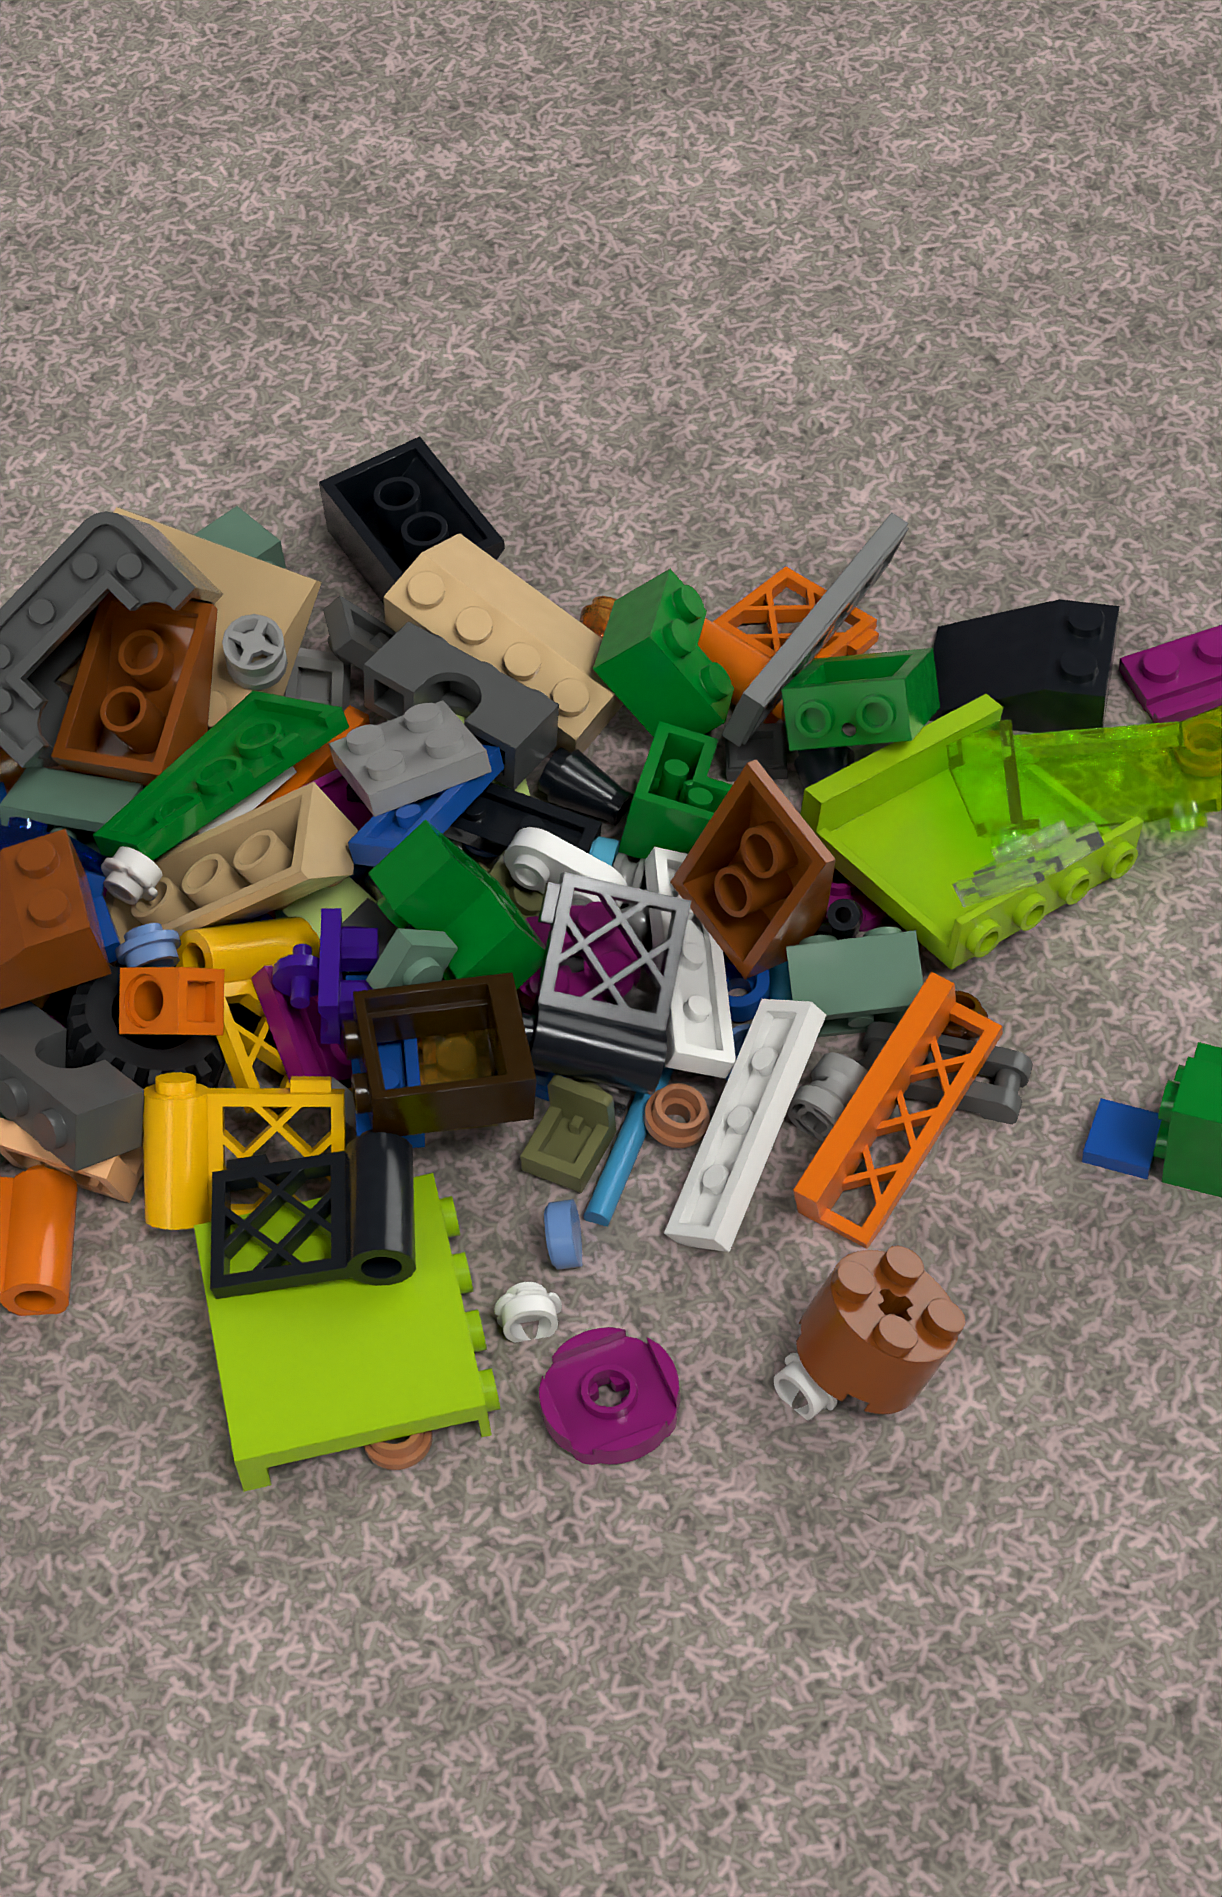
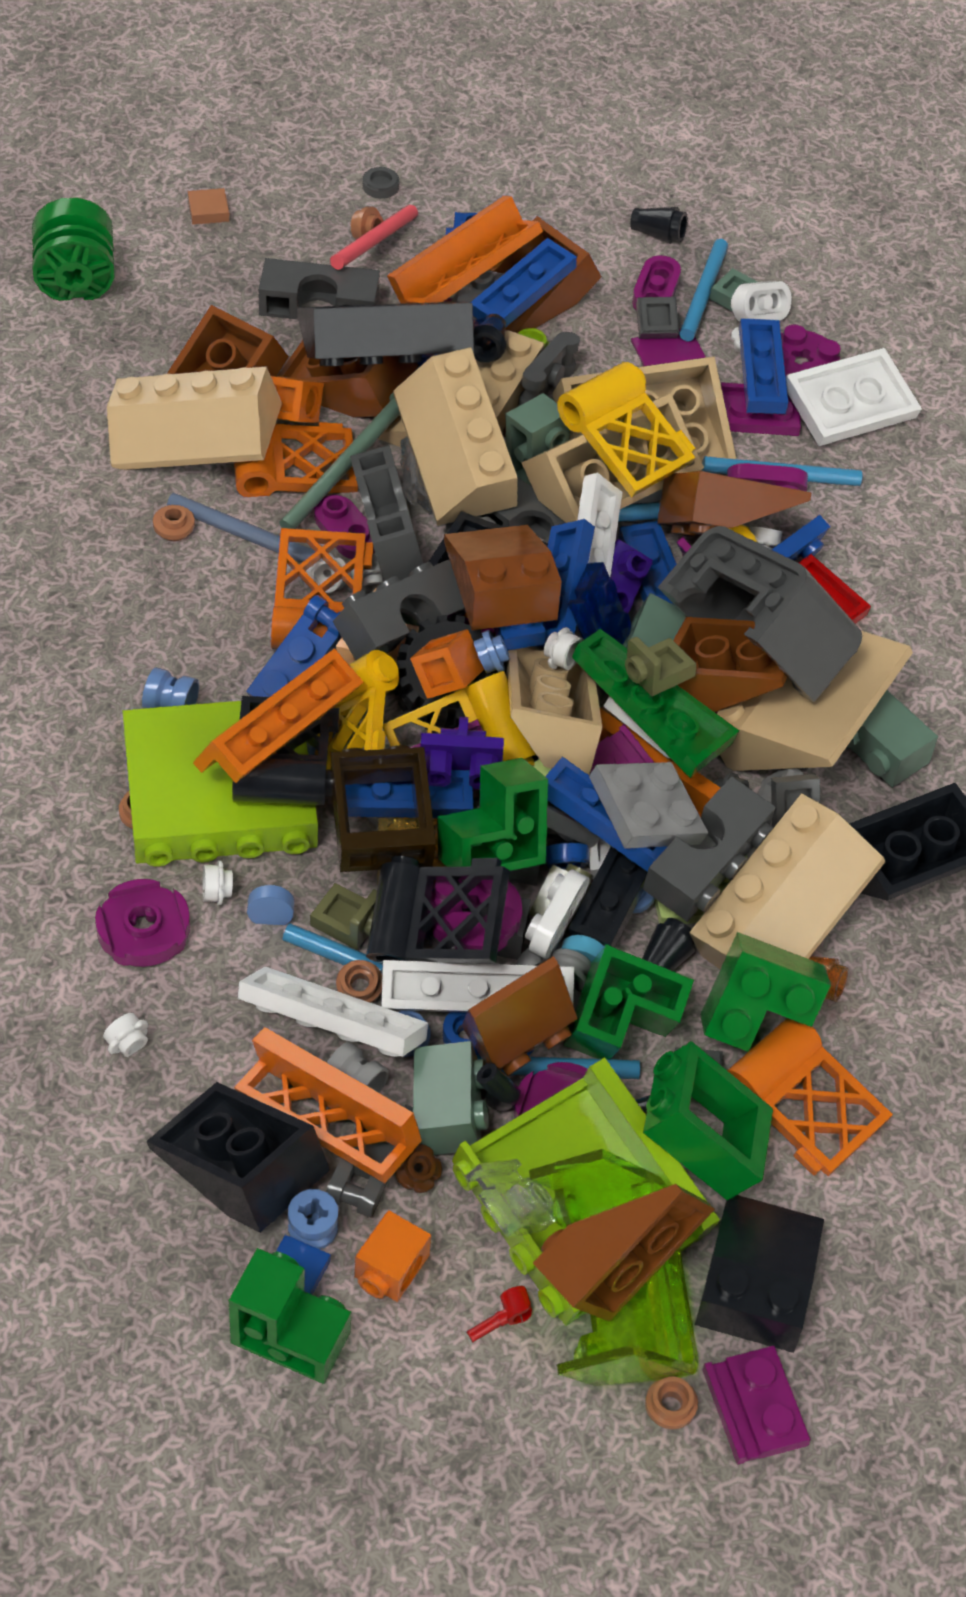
camera: 85 degrees right, 0 degrees up
light grey wheel [222,614,288,691] -> none
sand green plate [366,928,458,989] -> none
tile [722,512,909,747] -> none
dark orange brick [796,1245,966,1414] -> none
none -> medium blue wheel [142,667,199,708]
none -> black slope [146,1082,330,1233]
none -> orange fence [193,648,363,783]
none -> blue plate [246,595,342,697]
none -> medium blue wheel [288,1189,338,1249]
none -> orange brick [354,1210,431,1302]
none -> red hand [466,1286,532,1343]
none -> dark orange slope [533,1184,715,1322]
none -> olive bracket [625,636,697,696]

